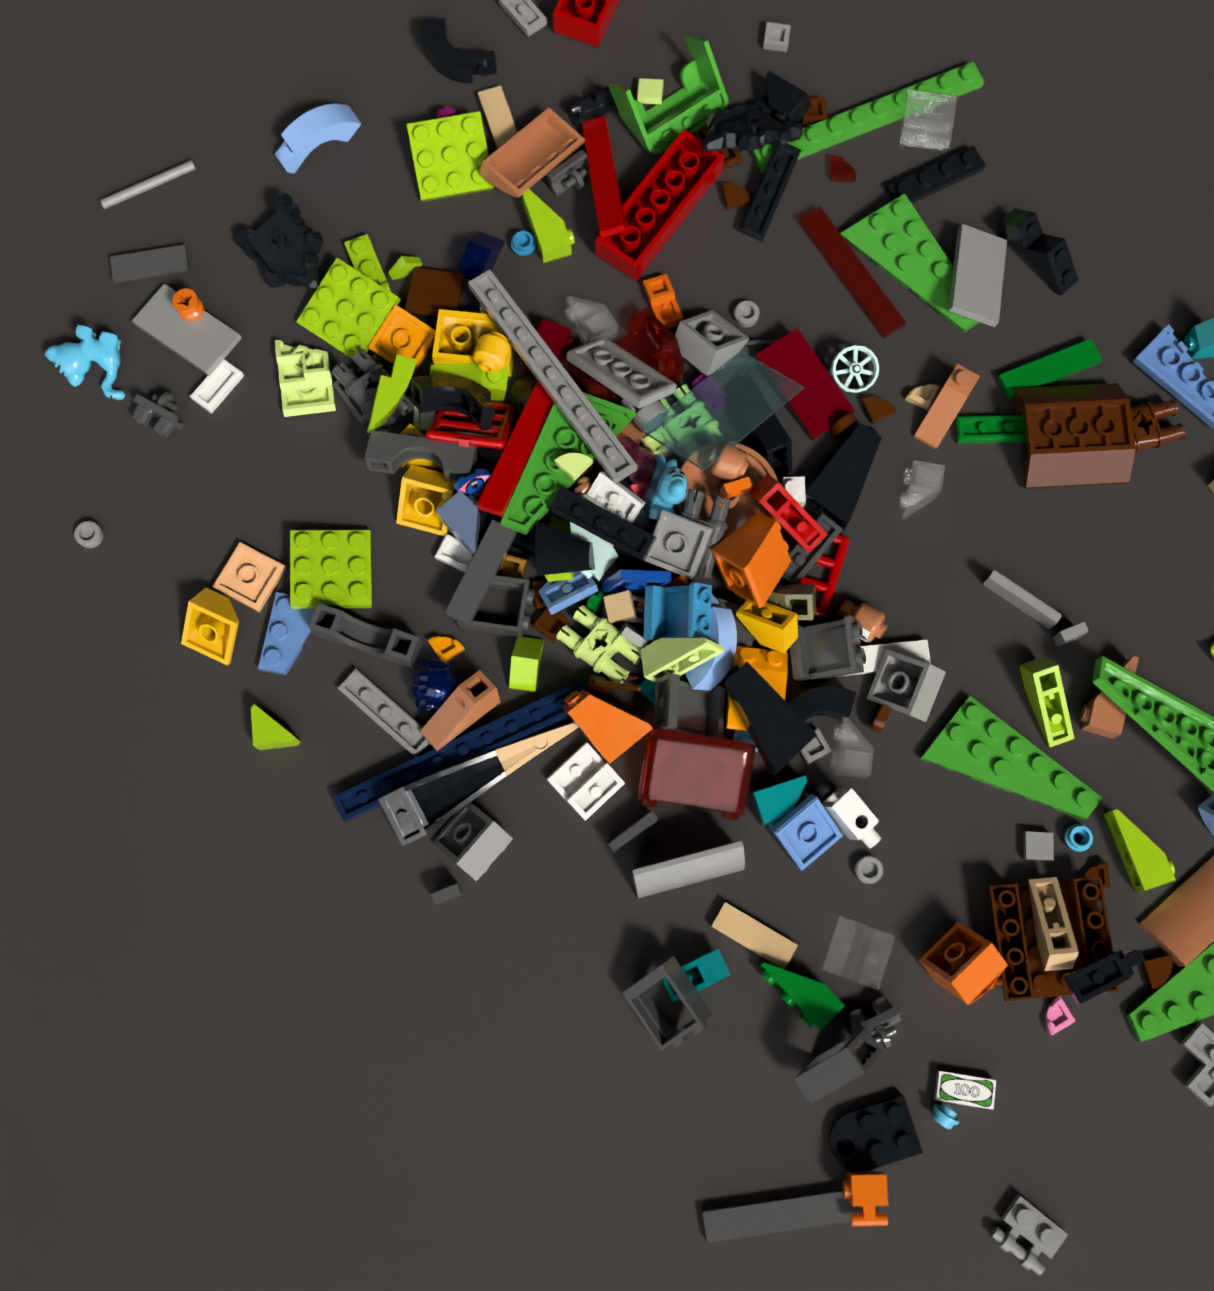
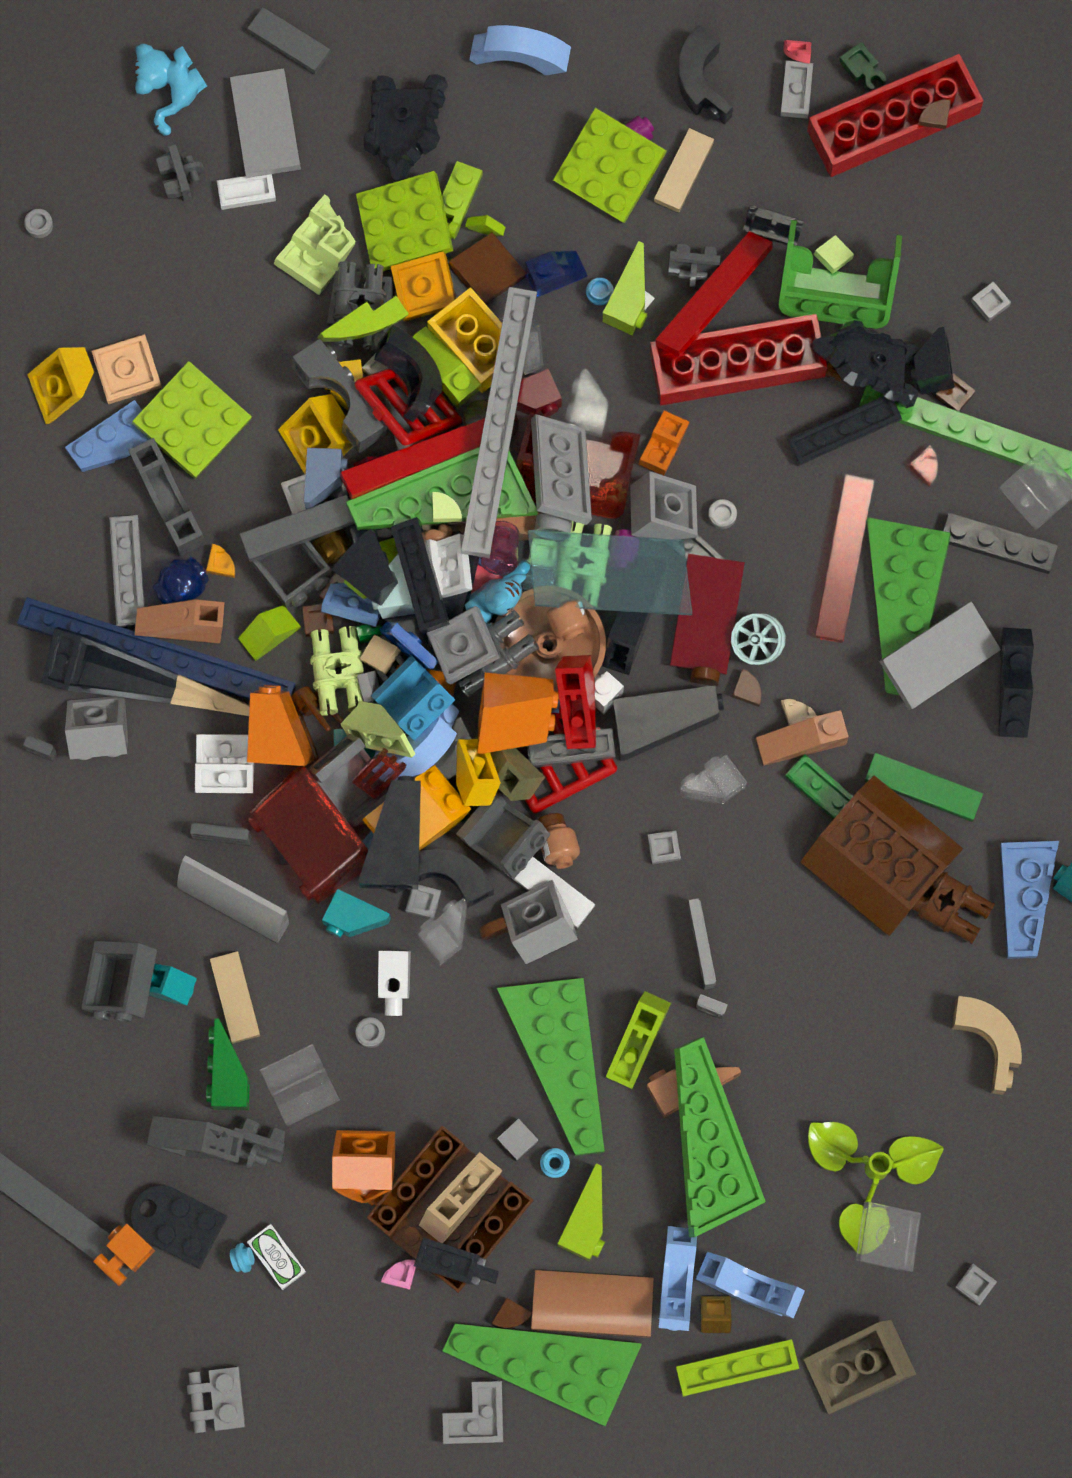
camera: 45 degrees right, 0 degrees up
orange wheel [172,288,204,321] -> none
lime slope [251,704,301,750] -> none
blue tile [453,469,491,496] -> none
yellow head [473,332,511,373] -> none
nougat slope [480,108,585,198] -> none
orange tile [719,477,752,499] -> none
reddish brown tile [722,183,752,210] -> none
medium blue tile [771,794,843,871] -> none
reddish brown tile [1082,861,1110,890] -> none
none -> clear red tile [352,748,407,799]
none -> light grey tile [648,830,681,864]

